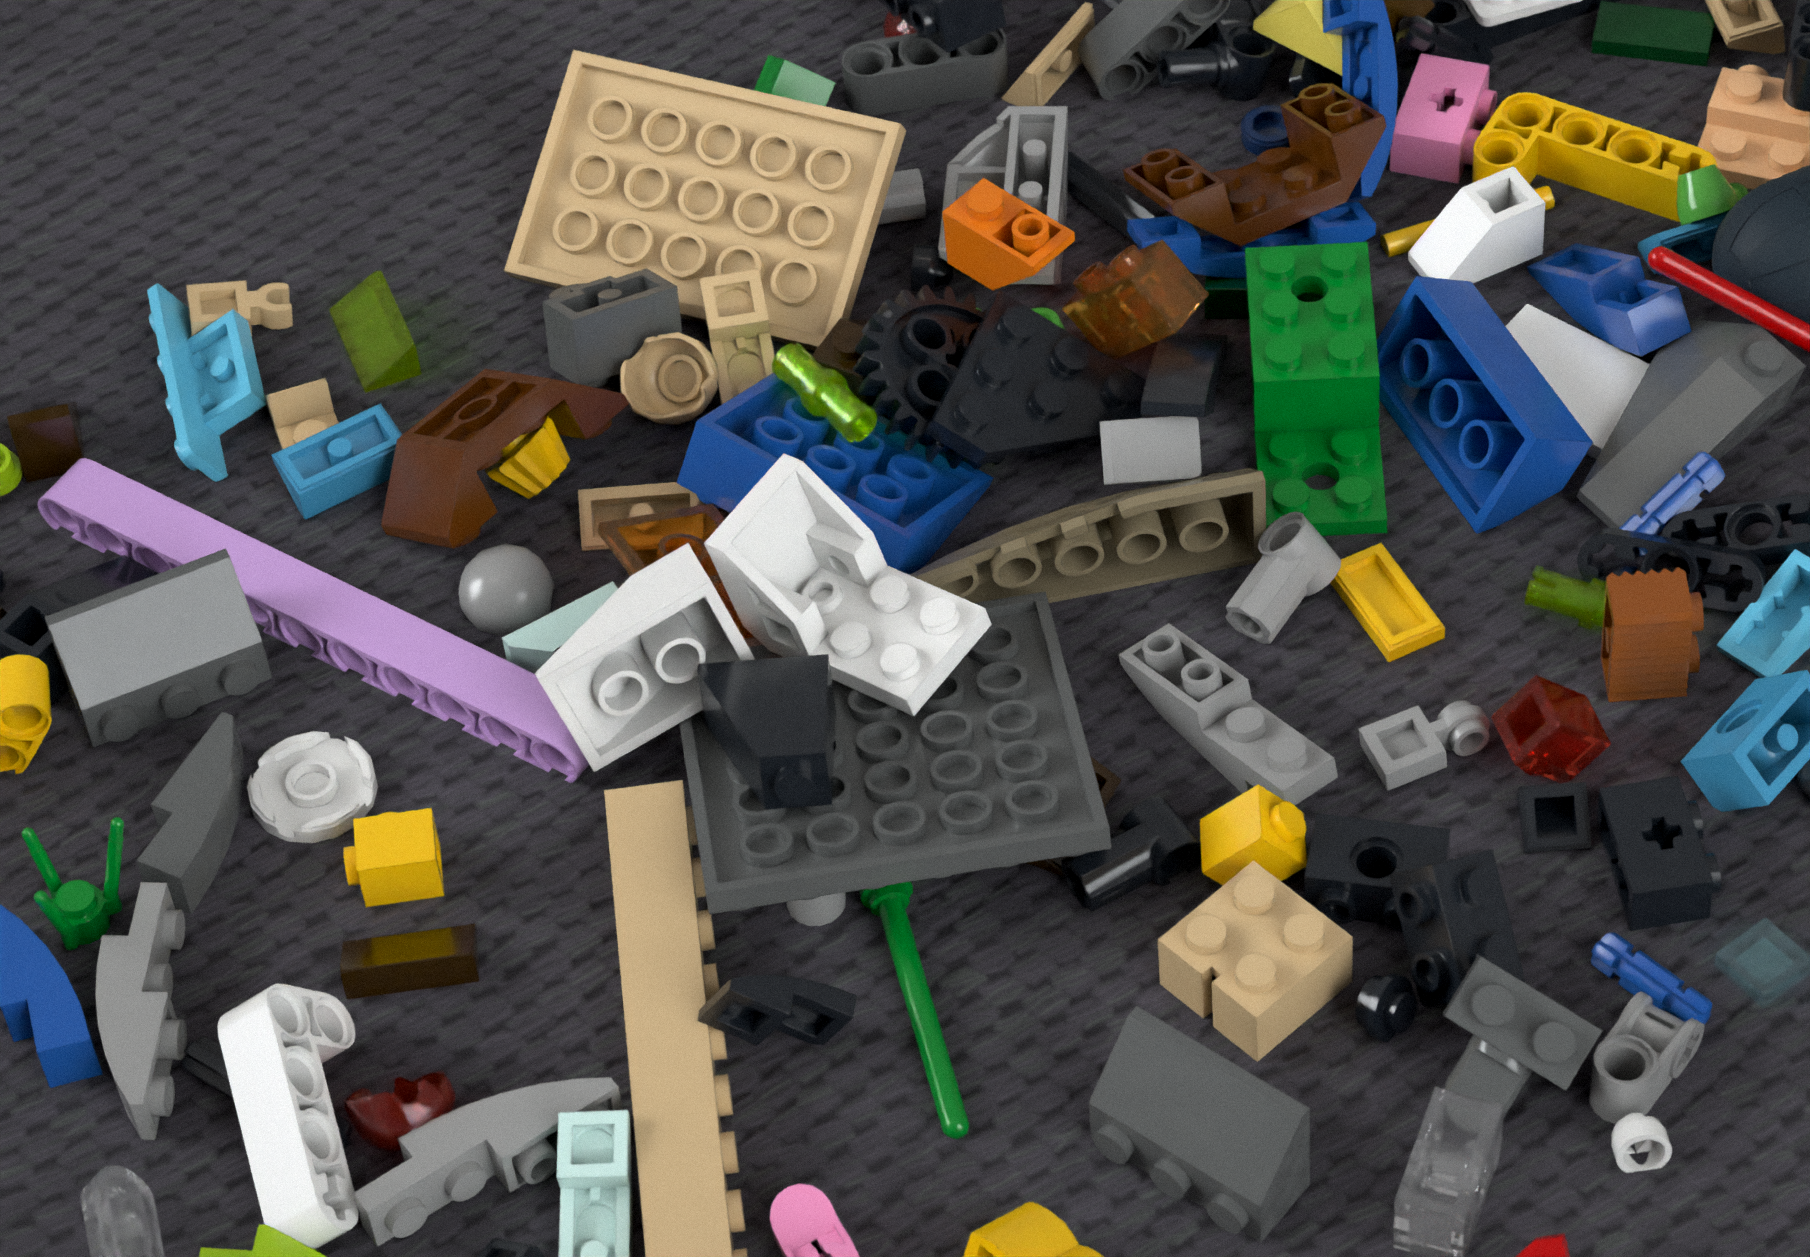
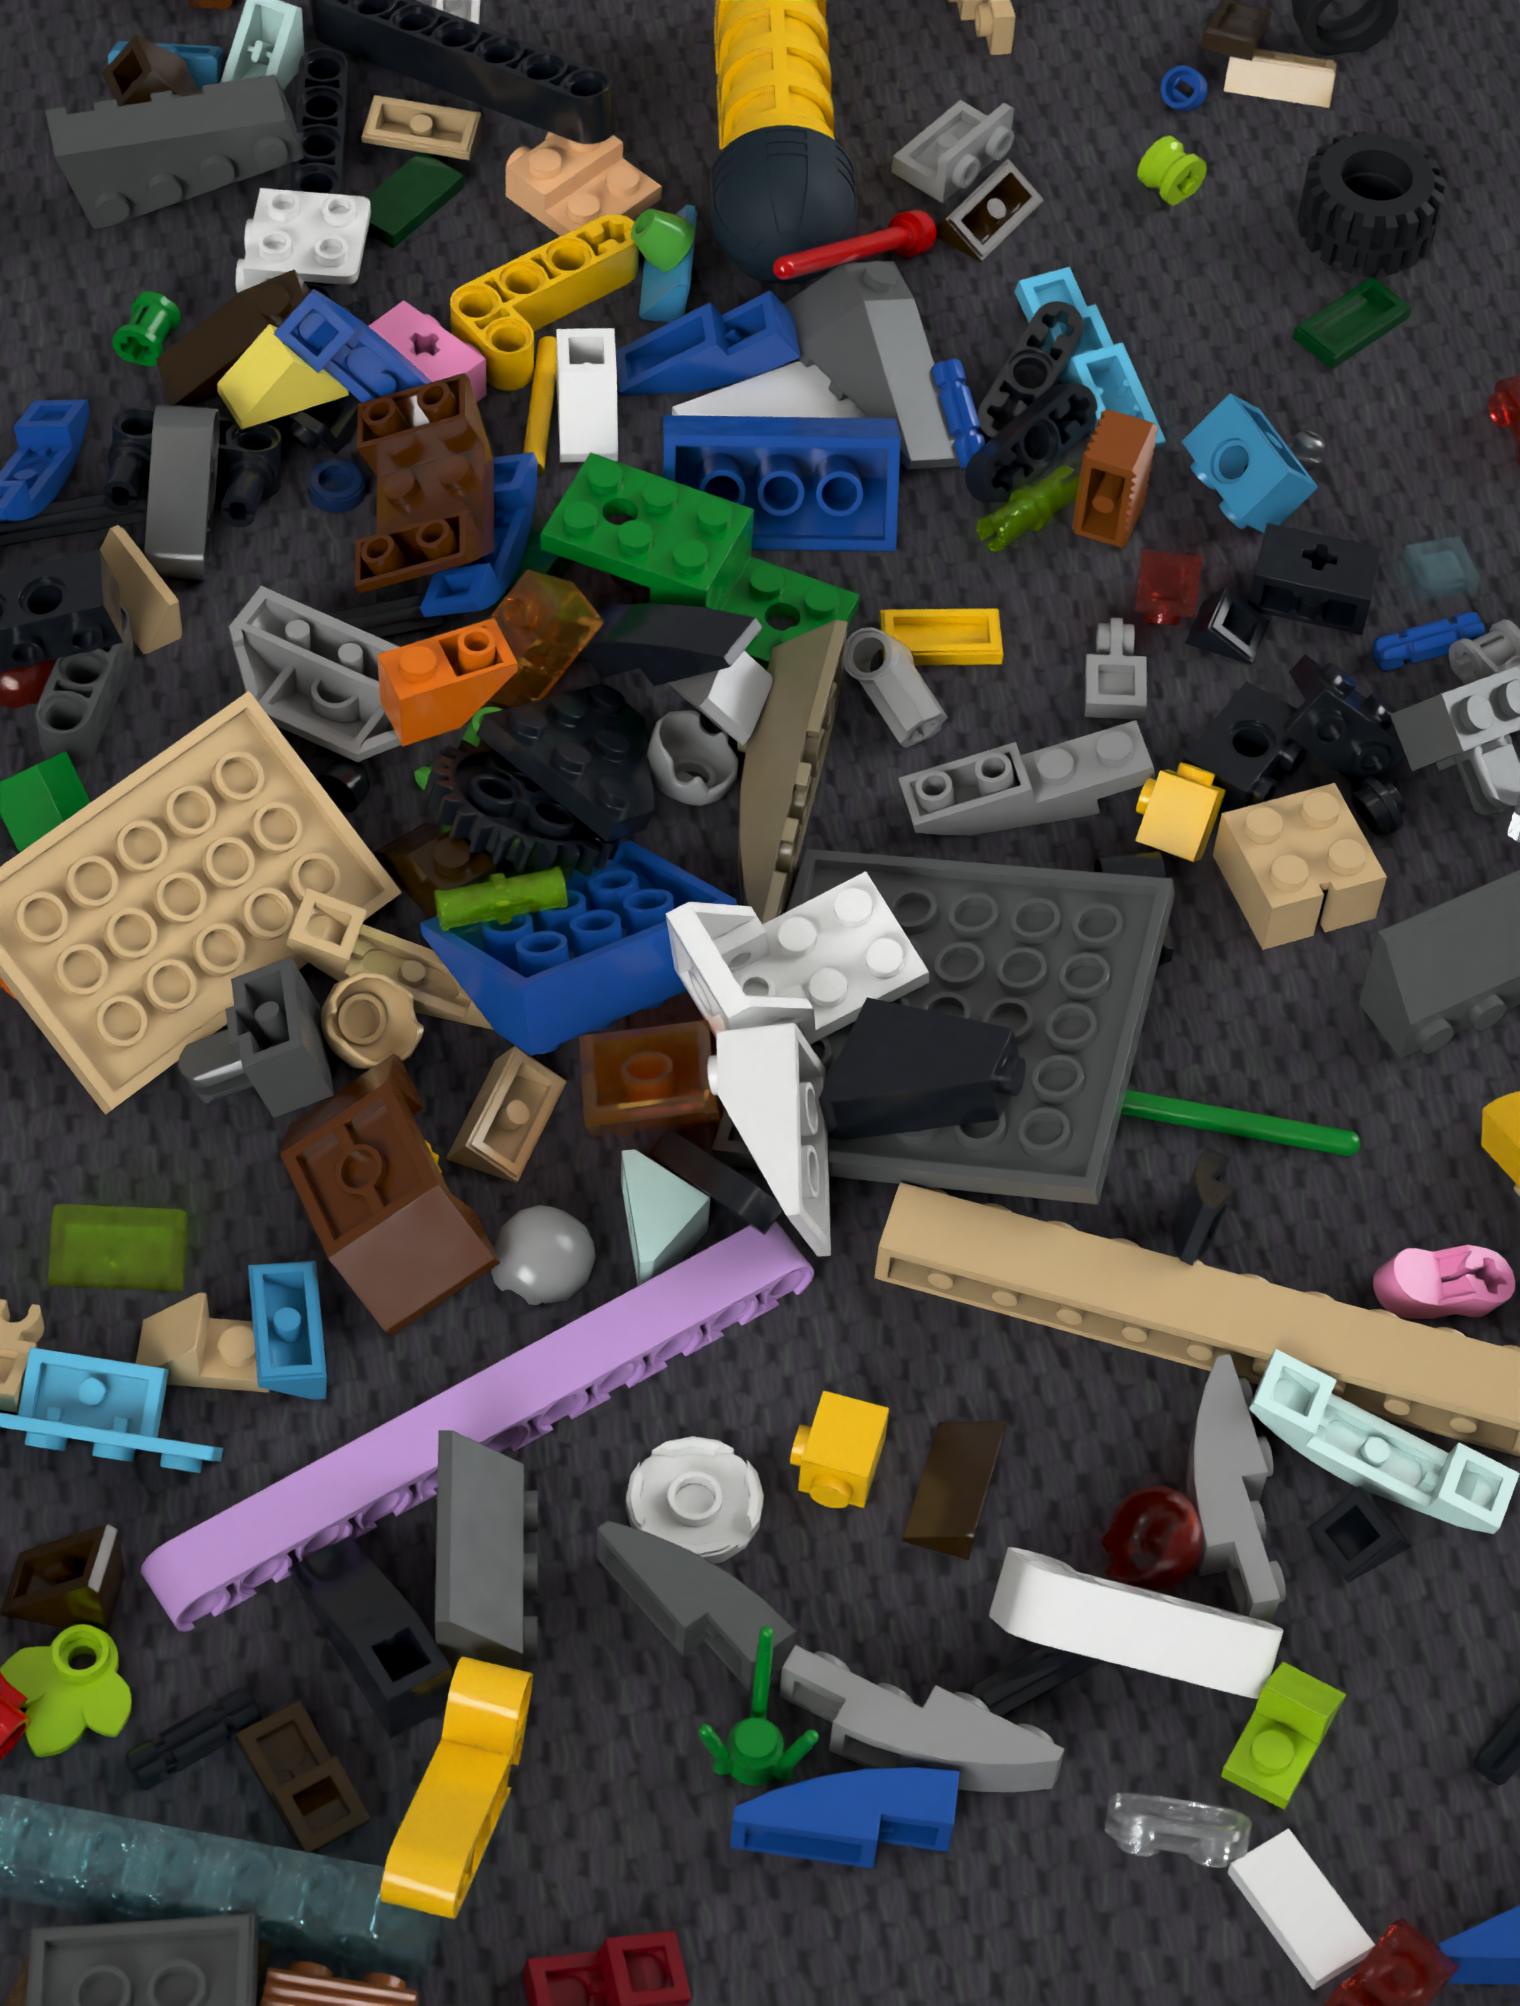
camera: 75 degrees left, 5 degrees up
none -> light grey hair [647,710,739,806]

